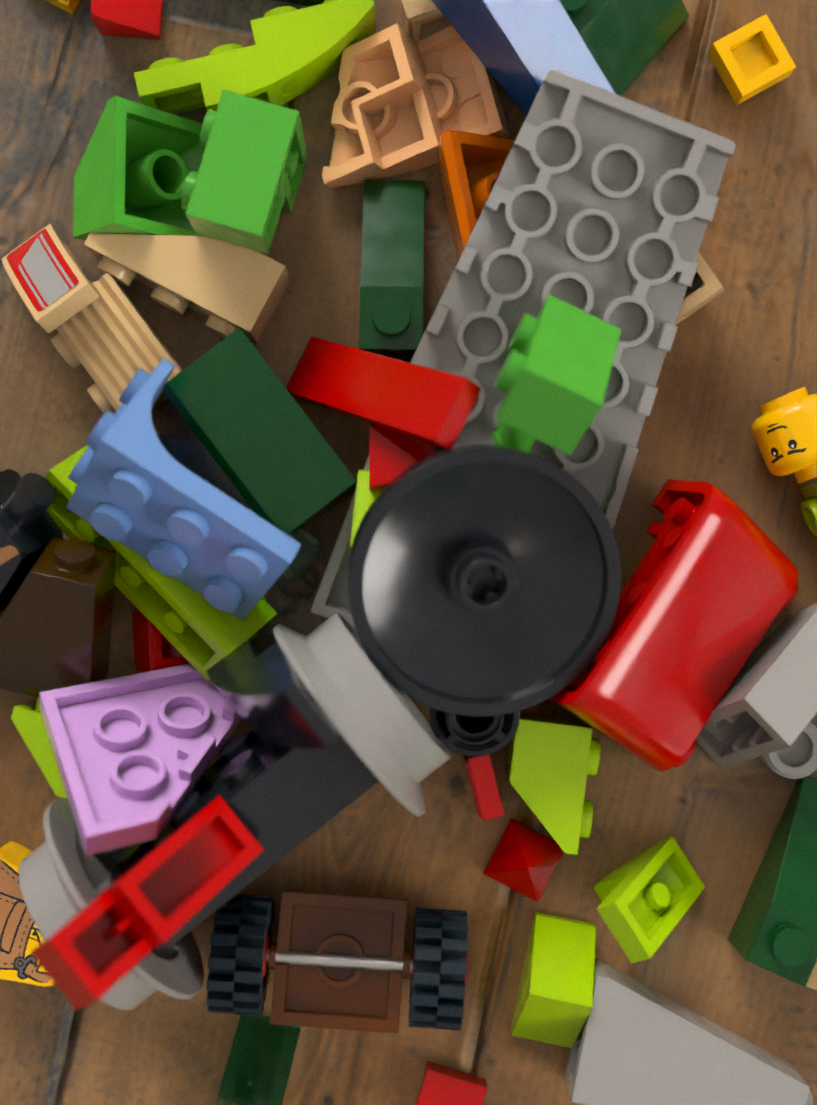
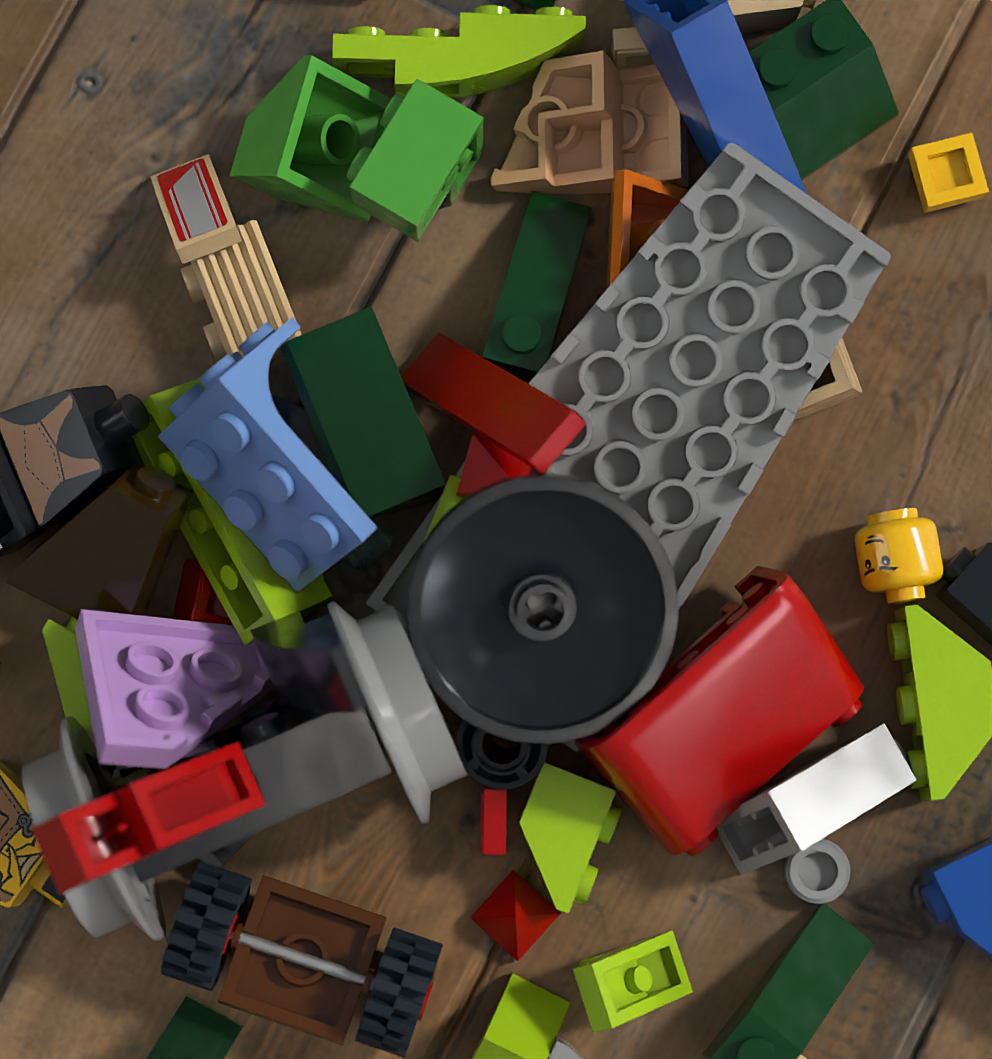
camera: 15 degrees right, 5 degrees down
tan slope [84,233,291,344] -> none
bright green brick [493,294,621,456] -> none

